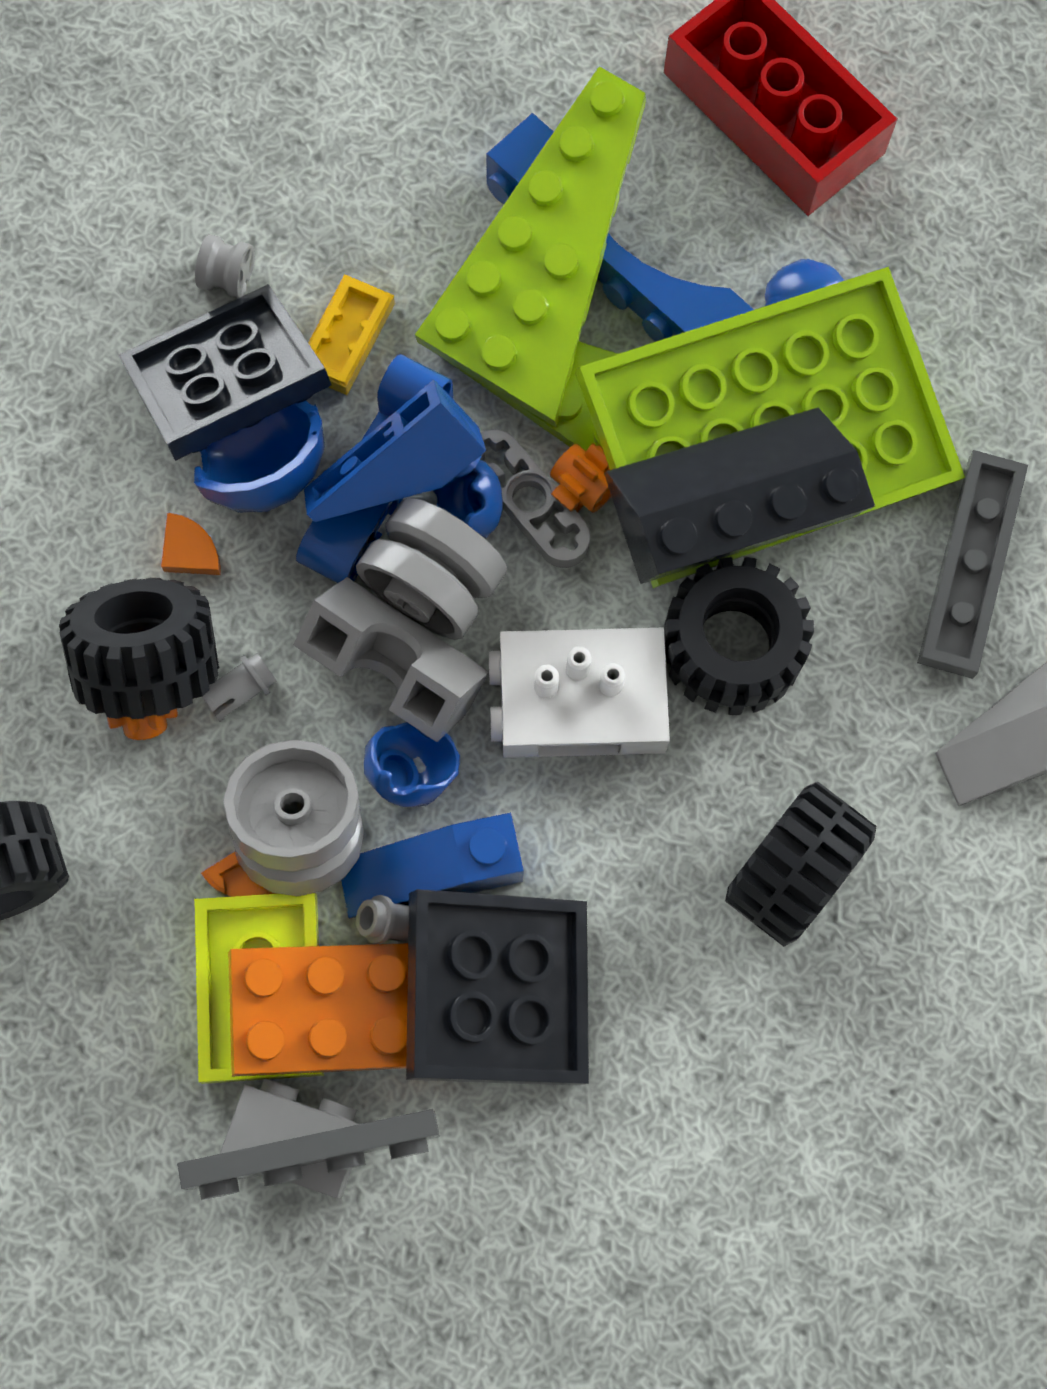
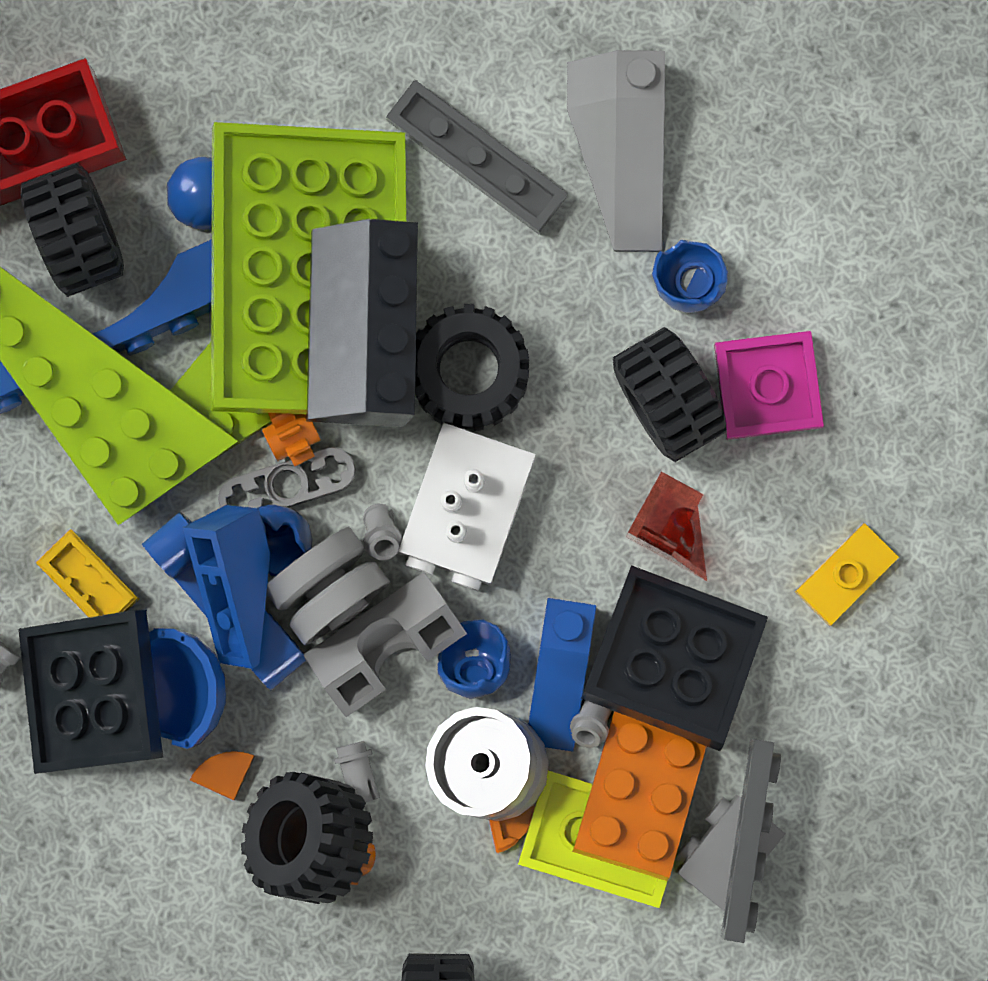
camera: 60 degrees left, 10 degrees up
none -> black tyre [21,162,124,297]
none -> light grey pin [363,503,402,560]
none -> clear red slope [626,472,707,581]
none -> blue hair [652,240,728,313]
none -> dark pink plate [714,331,824,440]
none -> yellow plate [795,523,899,626]

